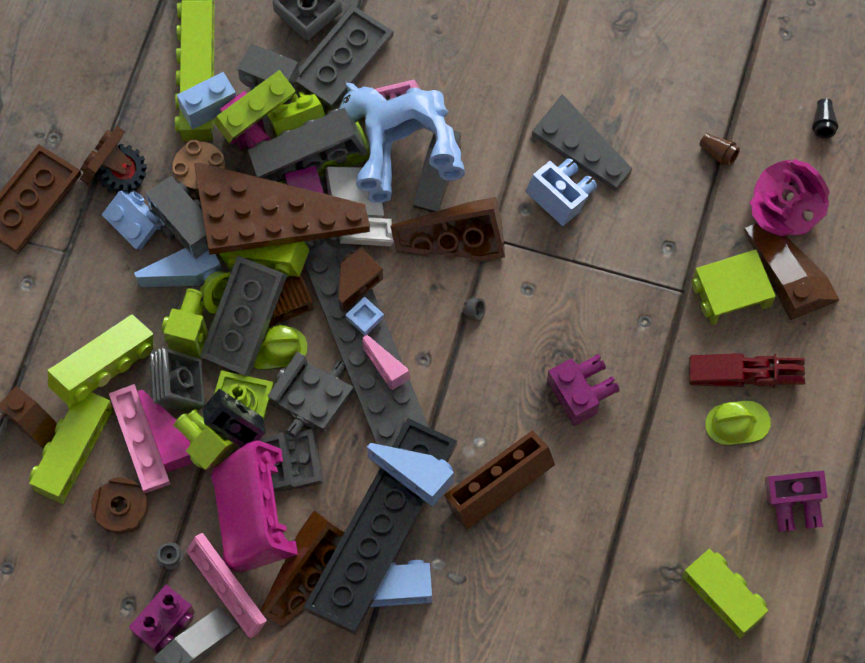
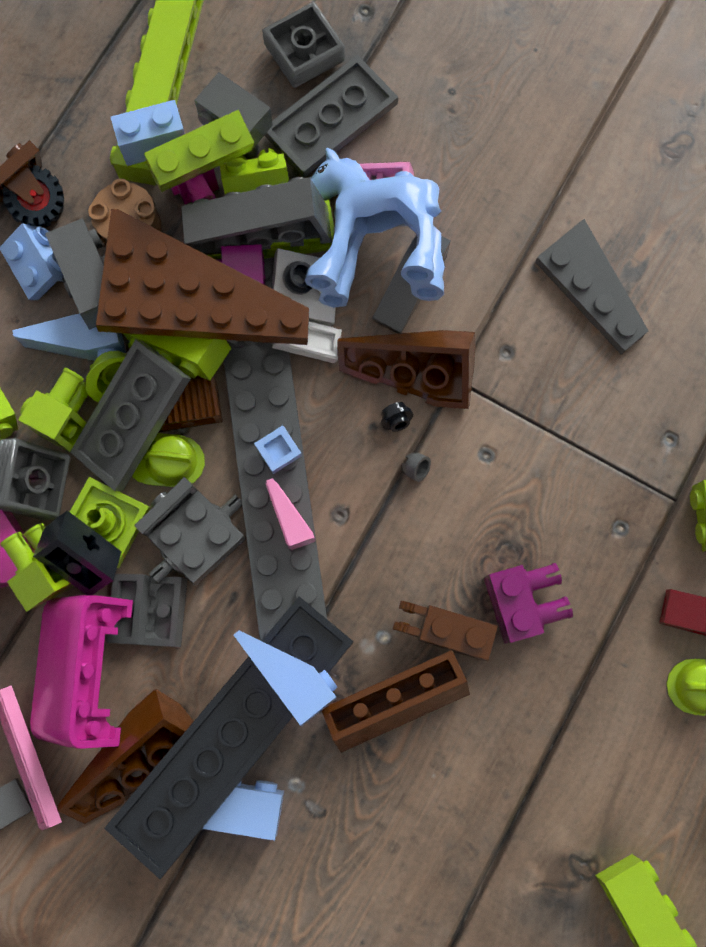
camera: 10 degrees right, 10 degrees up
reddish brown slope [339,247,383,313] -> none
light blue brick [525,159,597,226] -> none
none -> black plate [283,261,312,295]
none -> black plate [381,402,414,432]
none -> reddish brown hinge [393,601,498,661]

